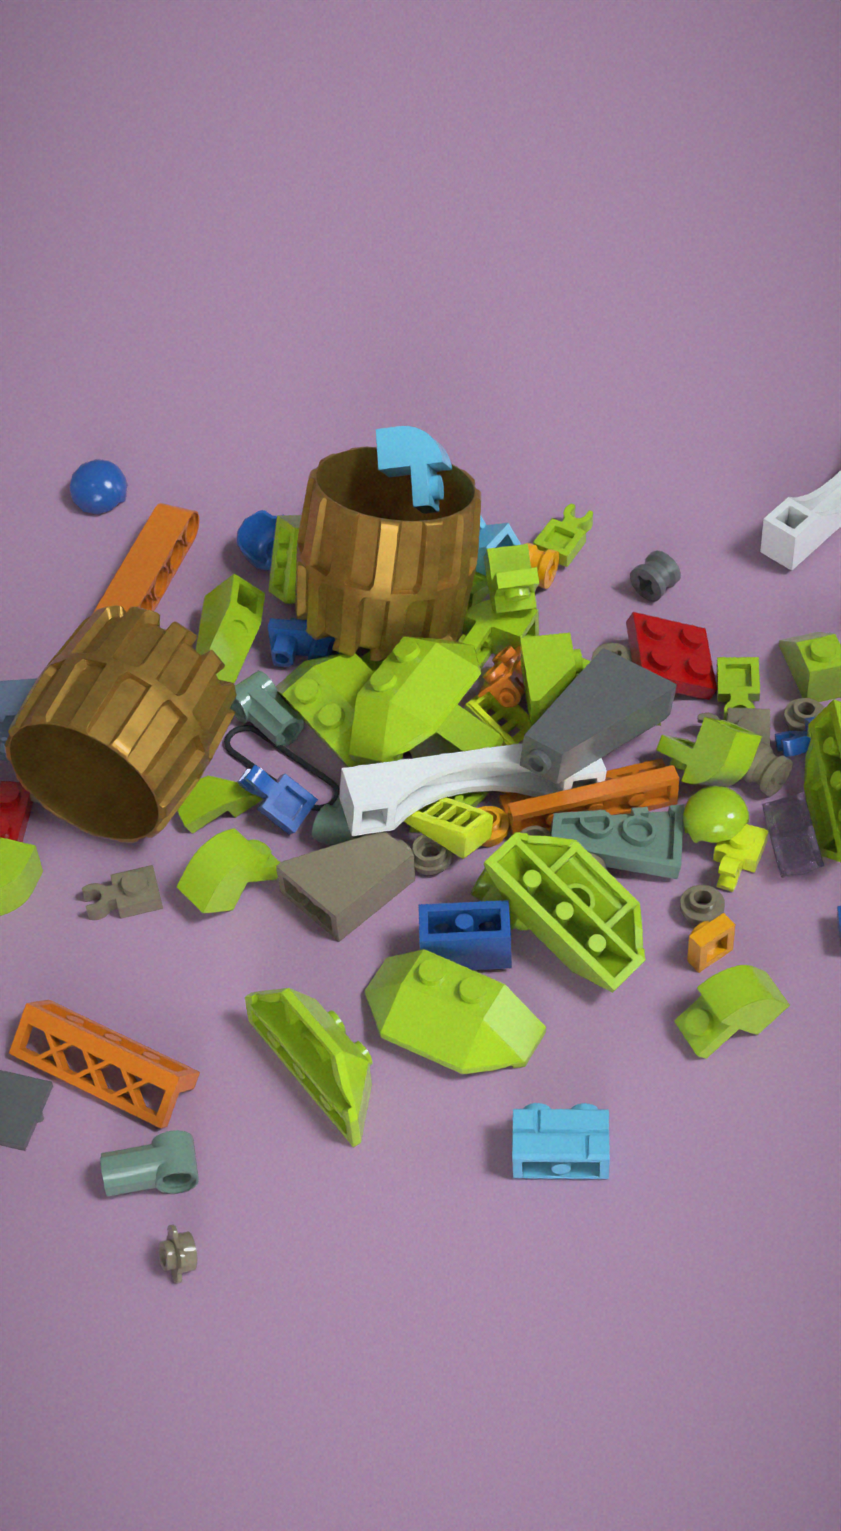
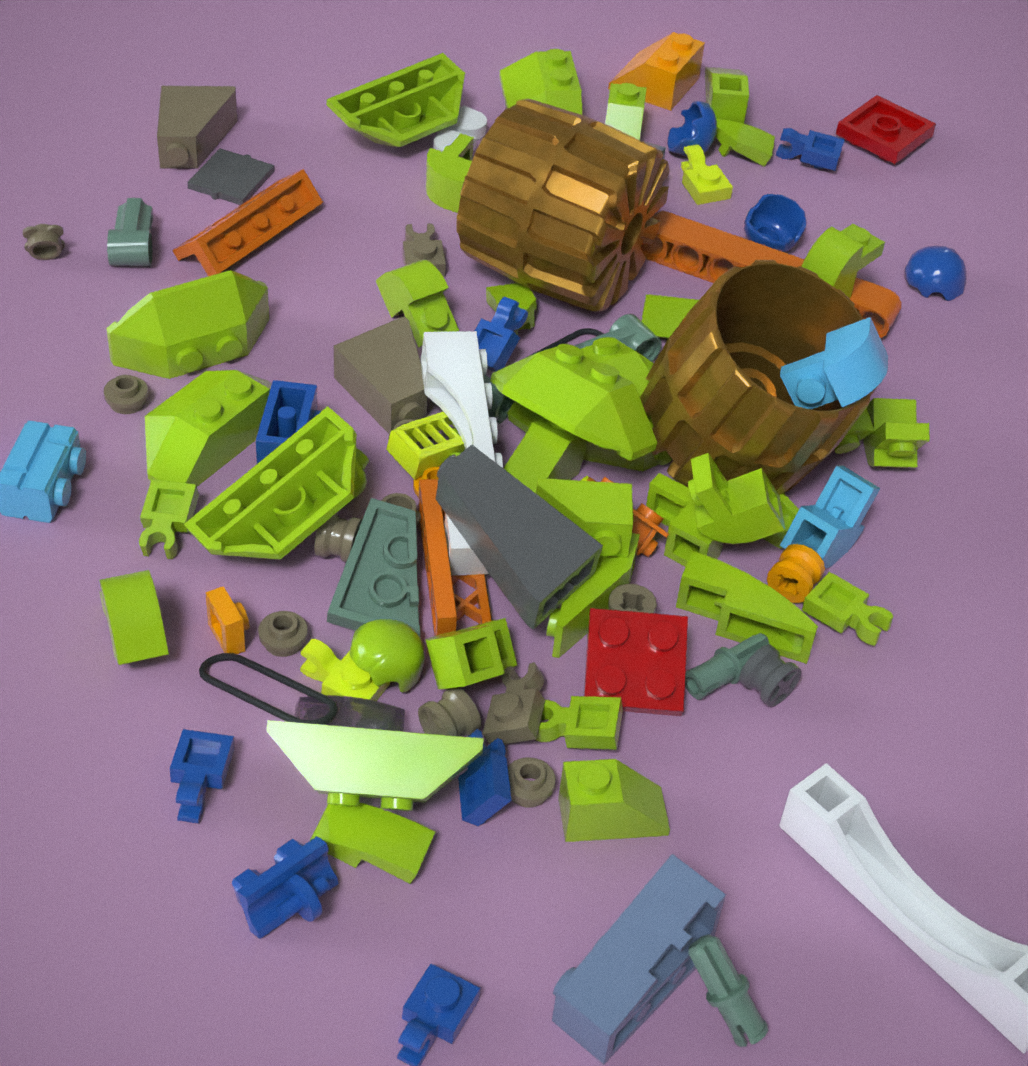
camera: 90 degrees right, 5 degrees down
none -> dark tan plate [104,375,148,414]
none -> lime plate [139,479,199,559]
none -> black piece [199,653,338,725]
none -> lime slope [676,550,818,664]
none -> sand green axle [685,633,771,700]
none -> blue hair [744,194,807,252]
none -> lime brick [801,224,885,298]

